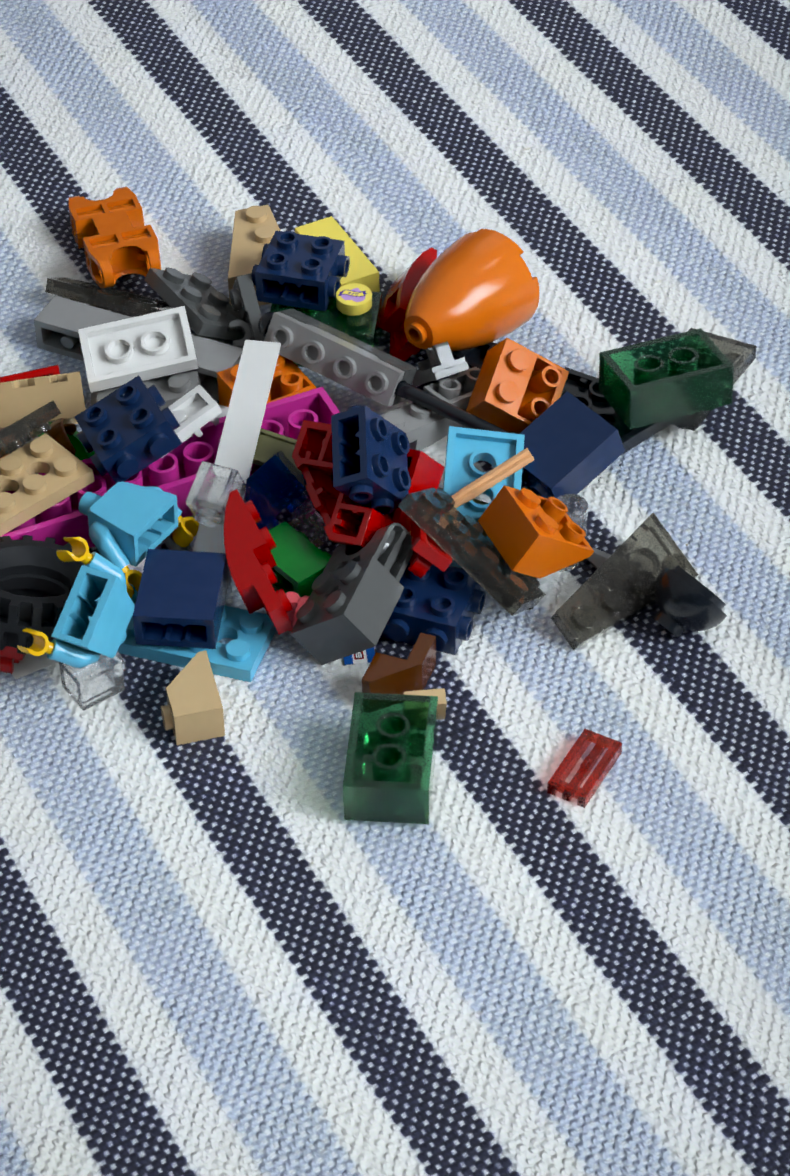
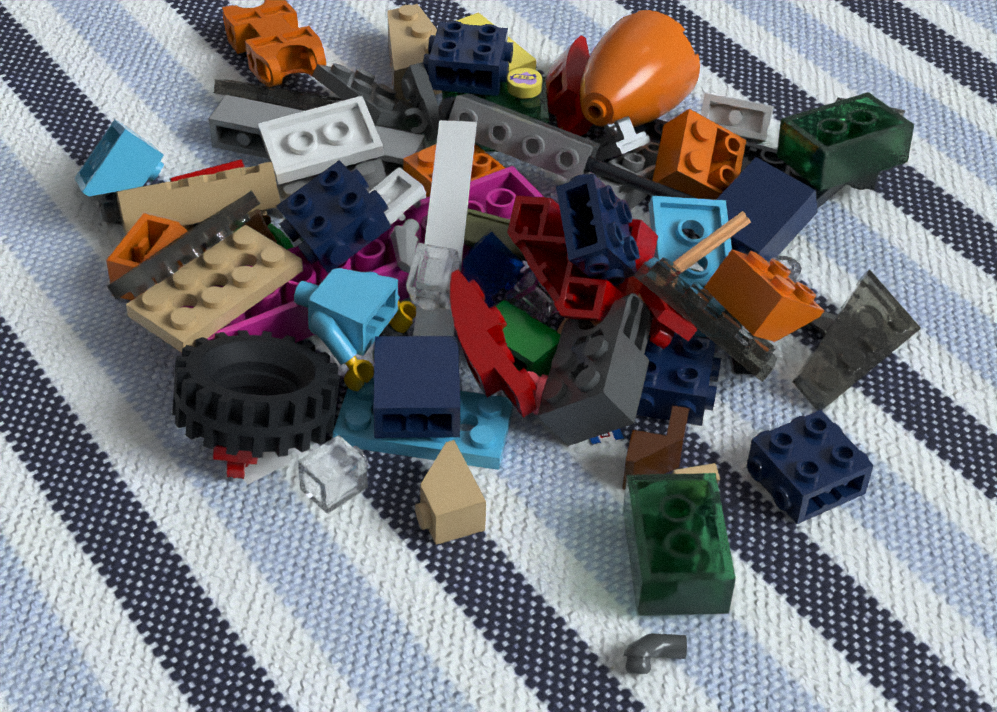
camera: 10 degrees left, 0 degrees up
medium azure torso [17,537,135,668] -> none
clear red tile [547,729,622,808] -> none
black piece [653,565,727,638] -> none
none -> light grey bar [390,219,419,273]
none -> dark grey arm [623,633,687,674]
none -> white plate [701,93,774,141]
none -> dark blue brick [746,410,874,524]

